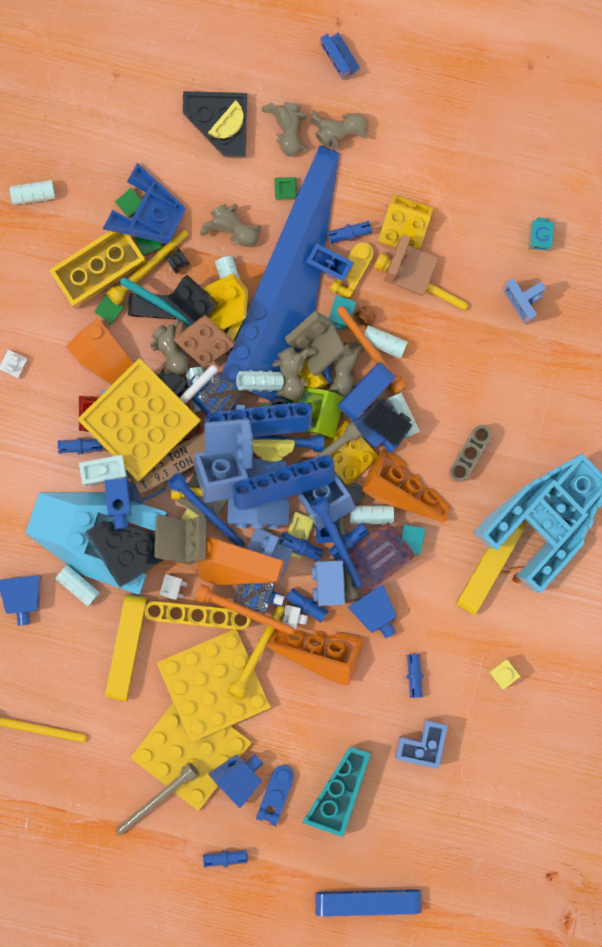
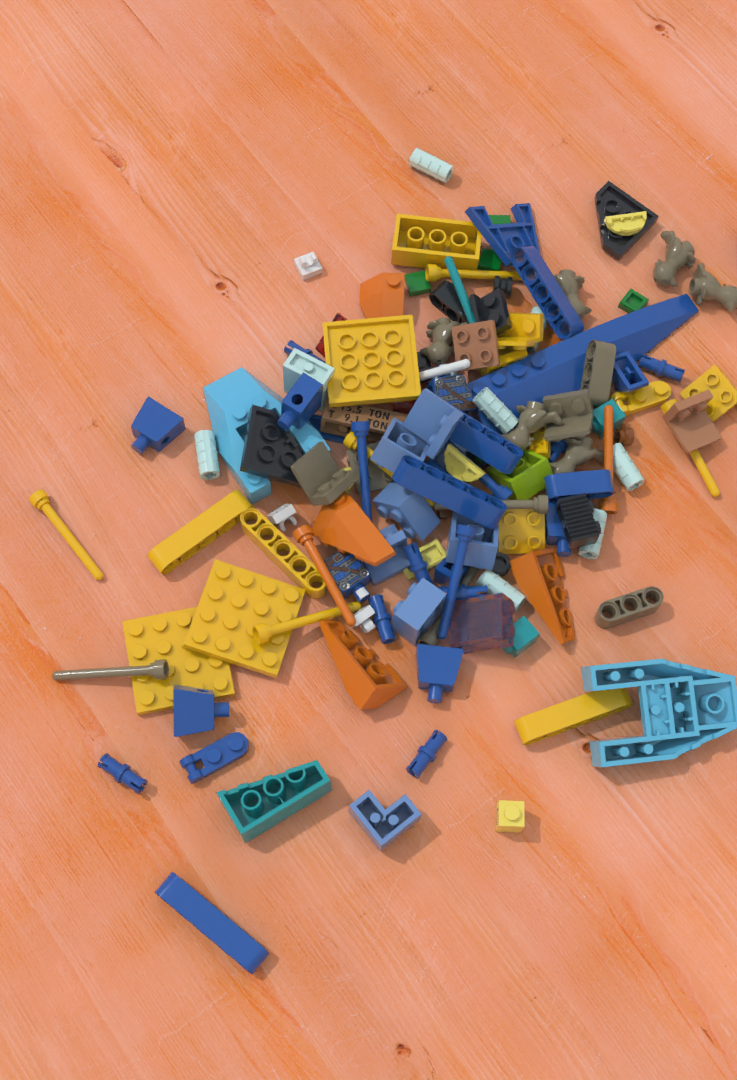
camera: 35 degrees right, 20 degrees down
none -> blue beam [510,246,584,339]
none -> dark tan beam [580,339,616,407]

